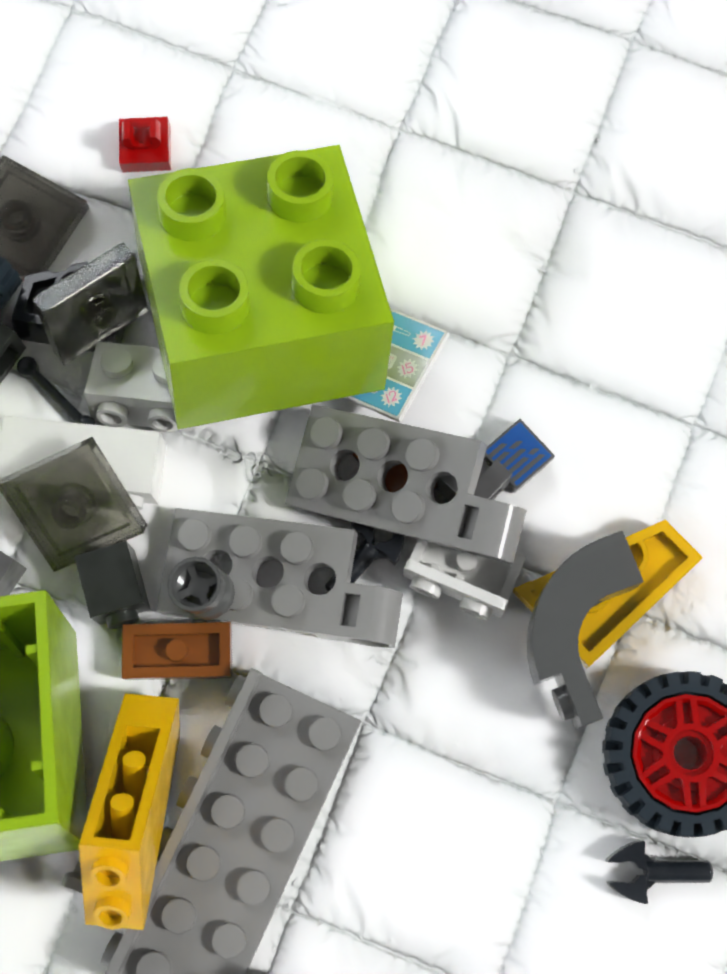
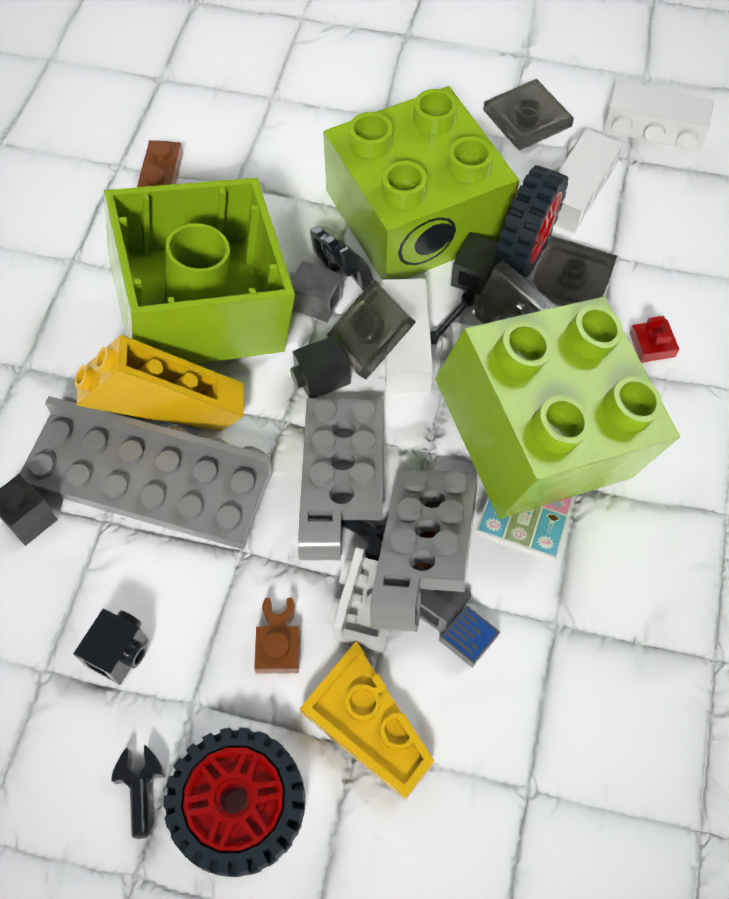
camera: 80 degrees right, 15 degrees down
dark orange plate [122,622,232,681] -> none
dark grey wheel [167,557,235,620] -> none
dark grey arch [527,530,644,729] -> none
none -> black brick [73,608,148,685]
none -> dark orange plate [254,598,300,674]

